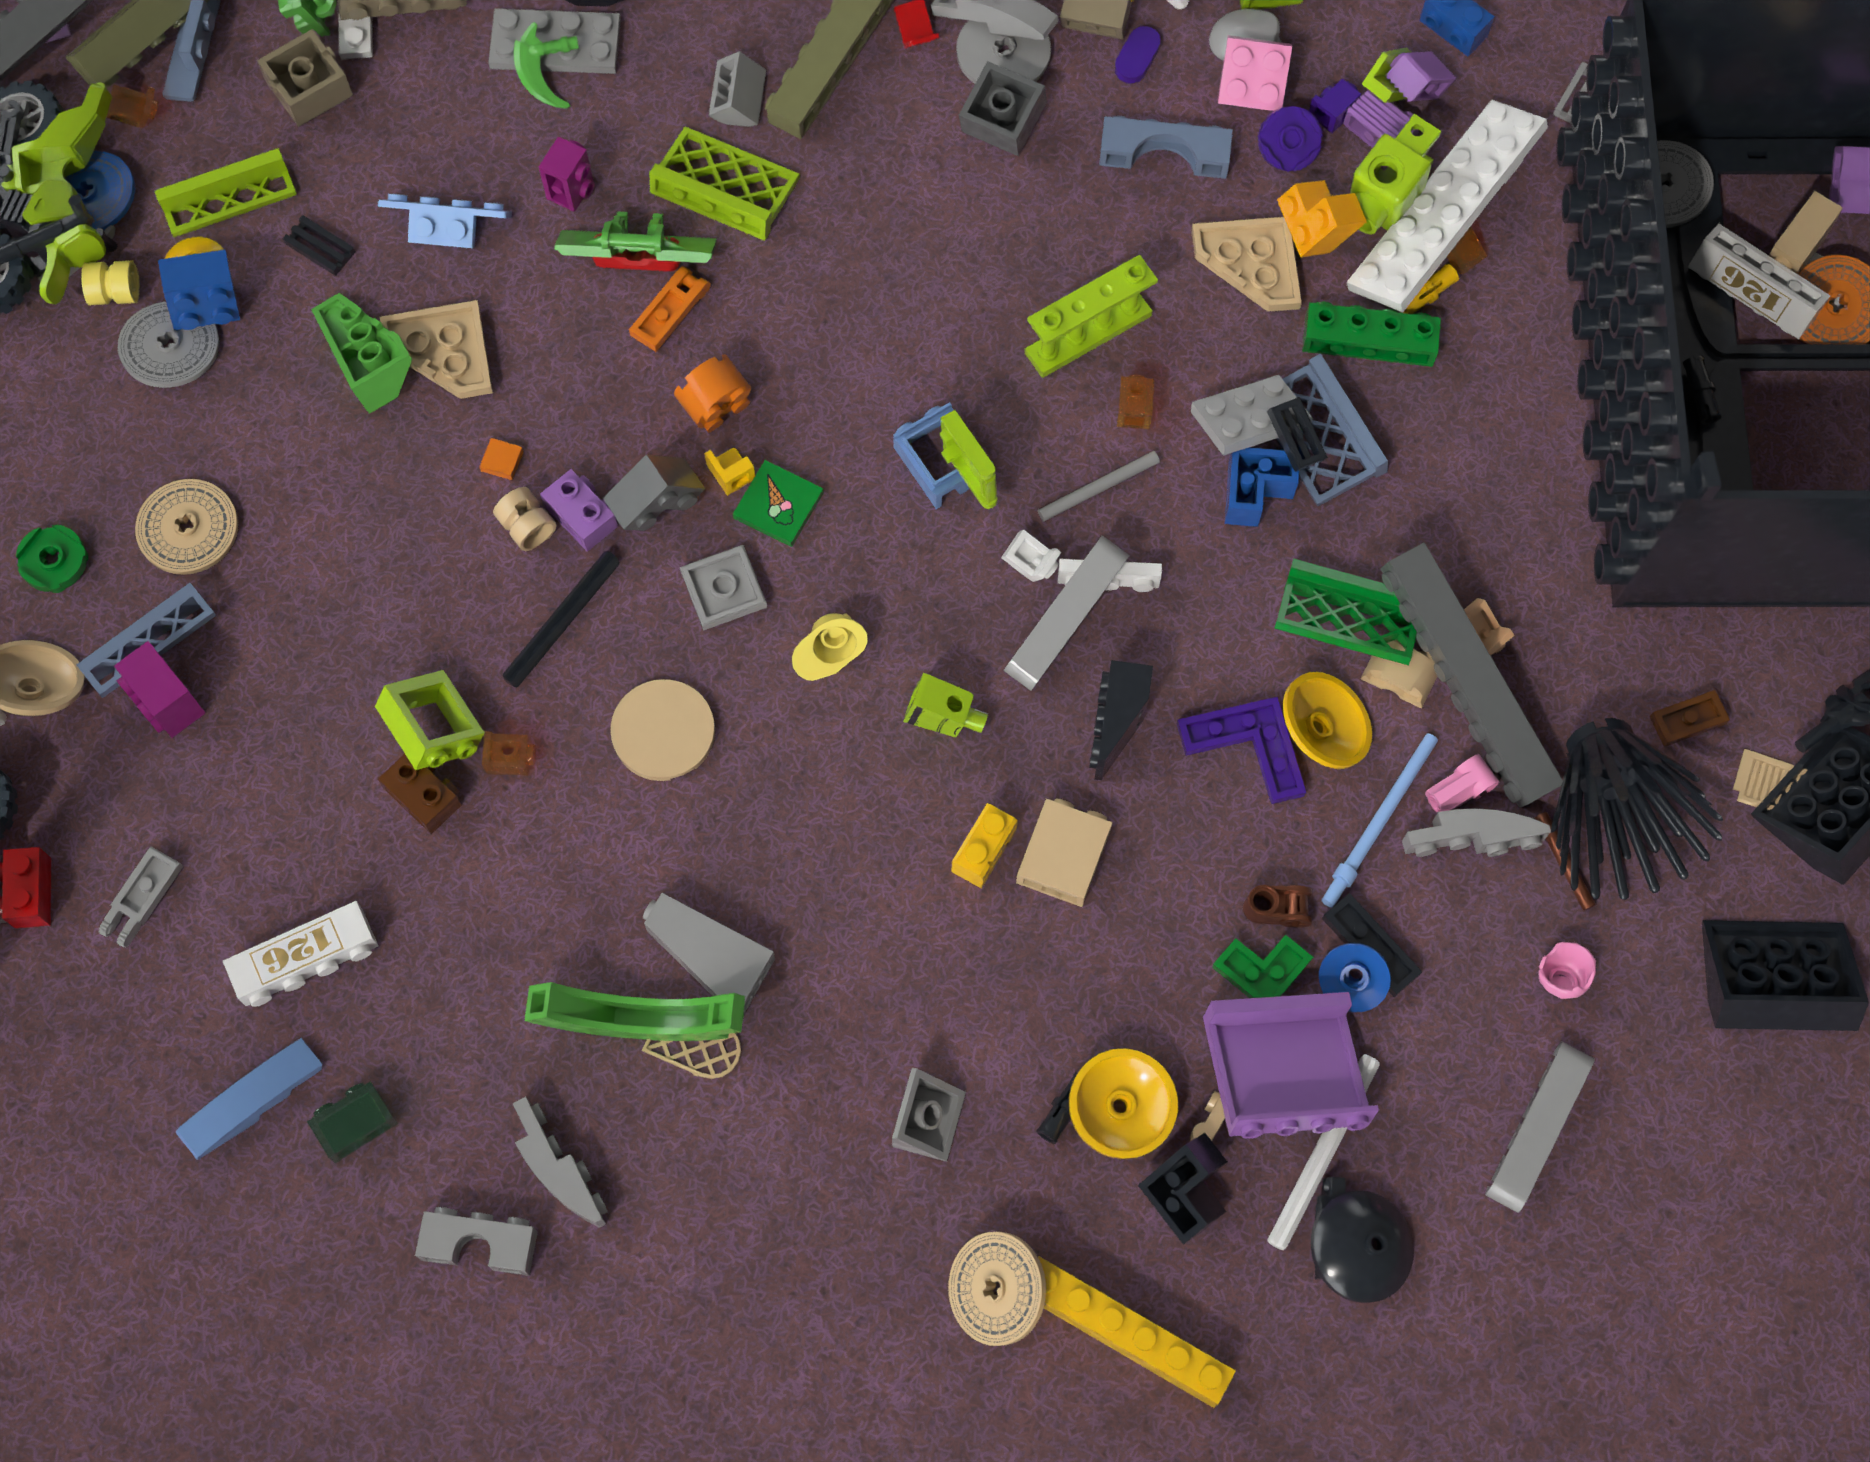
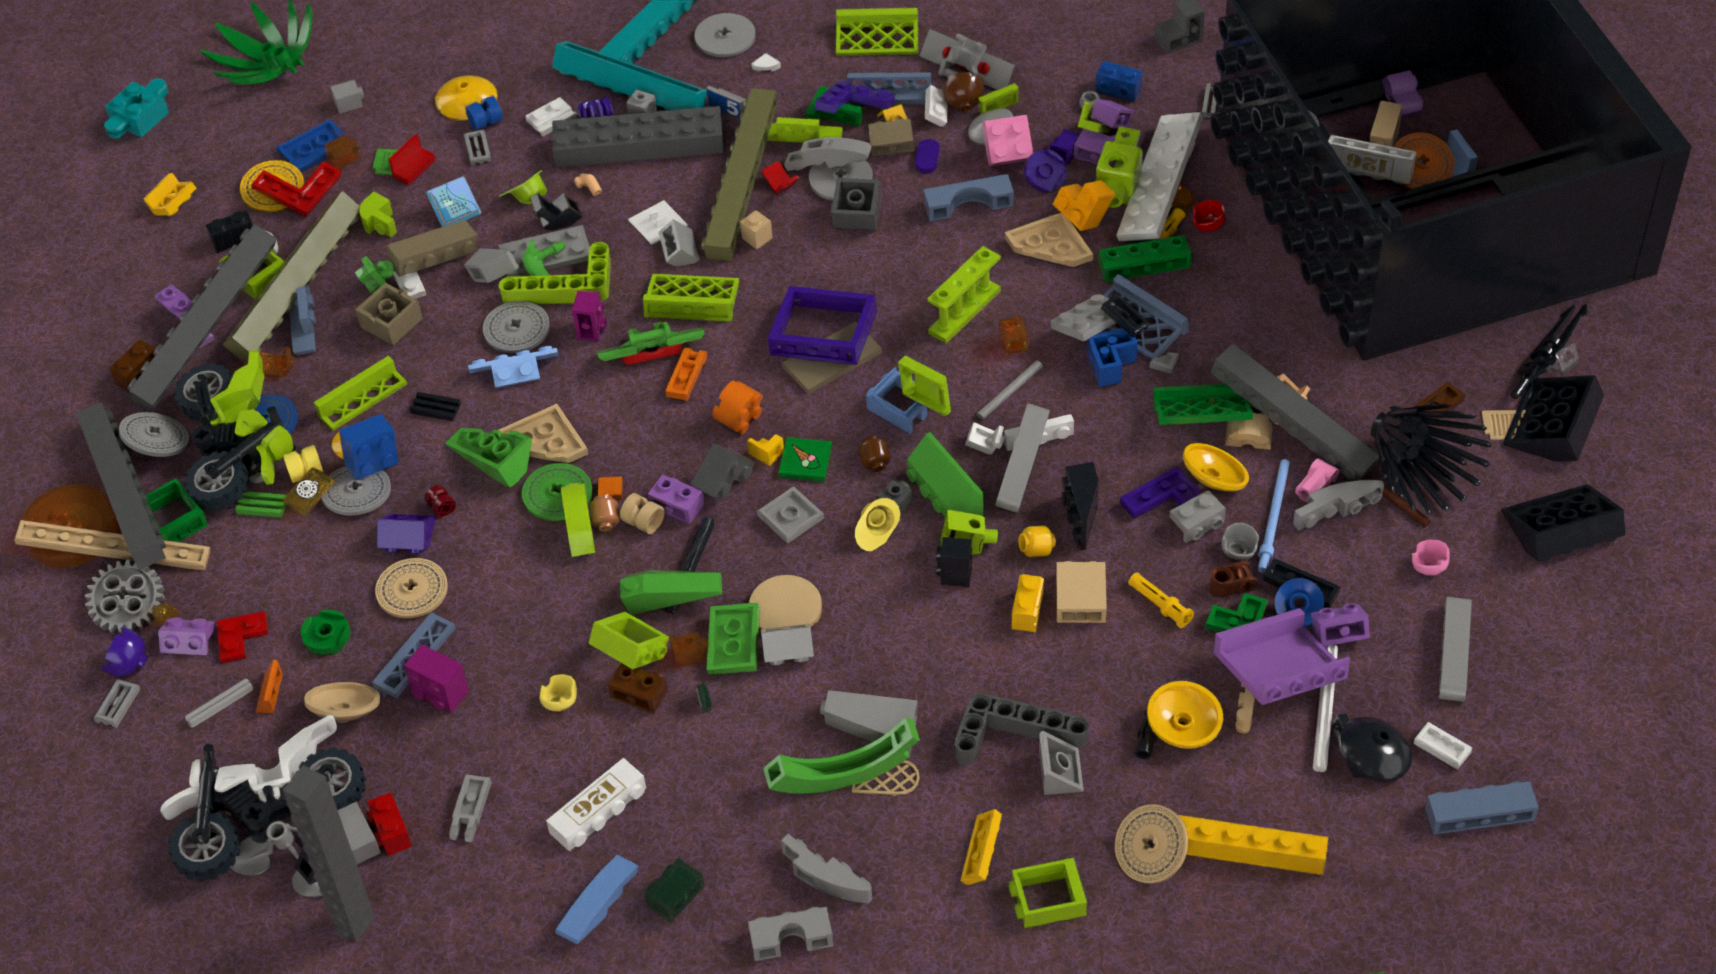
camera: 15 degrees left, 20 degrees down
black brick [1138,1133,1228,1245] -> none
none -> bright green tile [236,491,288,518]
none -> clear yellow slope [283,467,335,516]
none -> dark purple slope [377,514,436,553]
none -> dark red wheel [424,485,456,518]
none -> light grey slope [464,248,519,283]
none -> light grey piece [483,301,550,353]
none -> lime beam [499,242,611,304]
none -> bright green piece [522,463,592,521]
none -> light yellow hair [539,674,577,712]
none -> lime arch [561,483,595,557]
none -> nougat head [588,495,620,532]
none -> bright green wedge [620,570,722,615]
none -> white piece [628,201,688,245]
none -> clear green tile [695,683,712,713]
none -> bright green plate [706,603,760,675]
none -> tan brick [740,210,773,249]
none -> light grey brick [761,623,814,665]
none -> dark purple window [768,286,877,365]
none -> dark tan tile [782,321,882,395]
none -> reddish brown head [858,436,891,472]
none -> dark grey brick [876,480,912,514]
none -> bright green slope [906,432,983,518]
none -> black brick [936,537,972,587]
none -> dark grey beam [954,693,1089,765]
none -> yellow plate [960,809,1002,885]
none -> lime window [1008,858,1087,928]
none -> yellow head [1018,526,1056,558]
none -> light grey plate [1079,91,1100,108]
none -> yellow pin [1128,572,1194,629]
none -> light grey tile [1149,353,1179,374]
none -> light grey bracket [1169,490,1226,543]
none -> red hair [1192,199,1226,232]
none -> light grey hair [1221,523,1259,561]
none -> medium lavender brick [1311,603,1370,646]
none -> white plate [1414,722,1472,770]
none -> sand blue brick [1425,781,1539,835]

